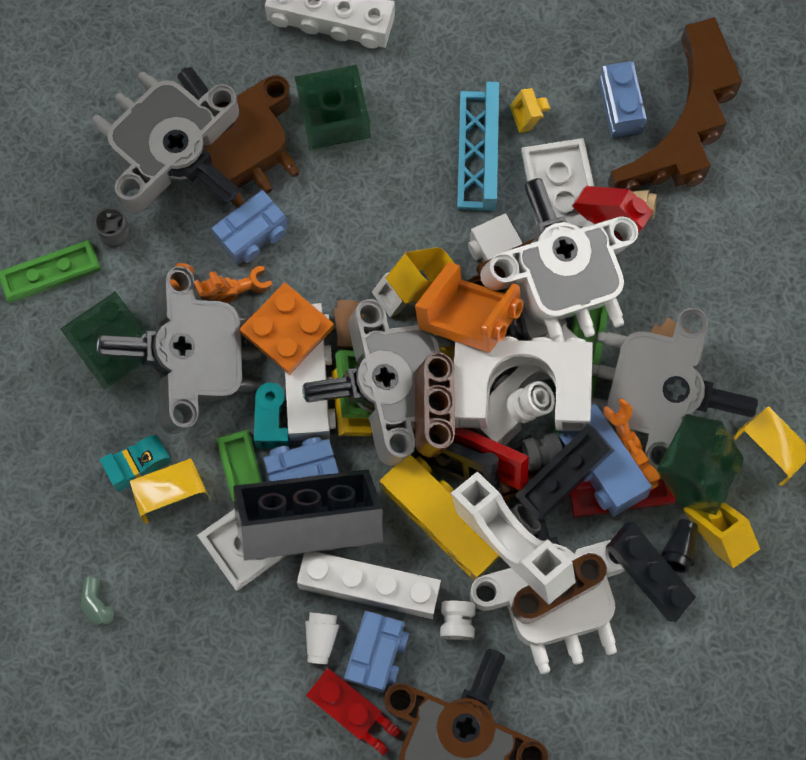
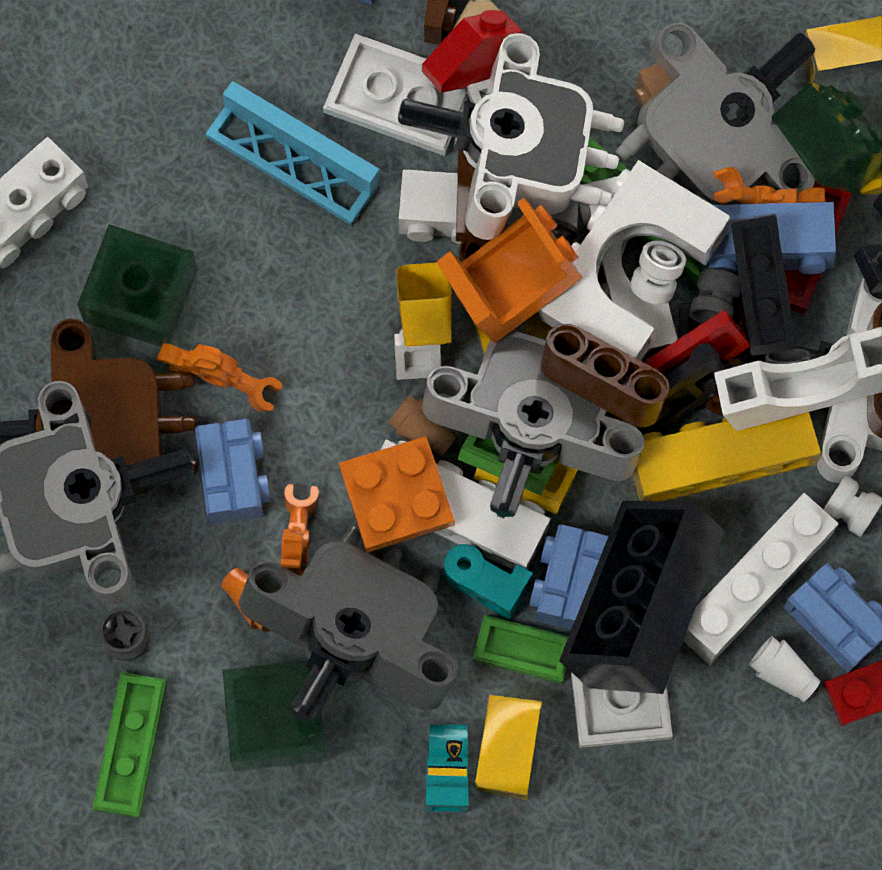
camera: 60 degrees left, 0 degrees up
yellow tile [509,88,551,133] -> none
none -> orange piece [156,343,283,412]

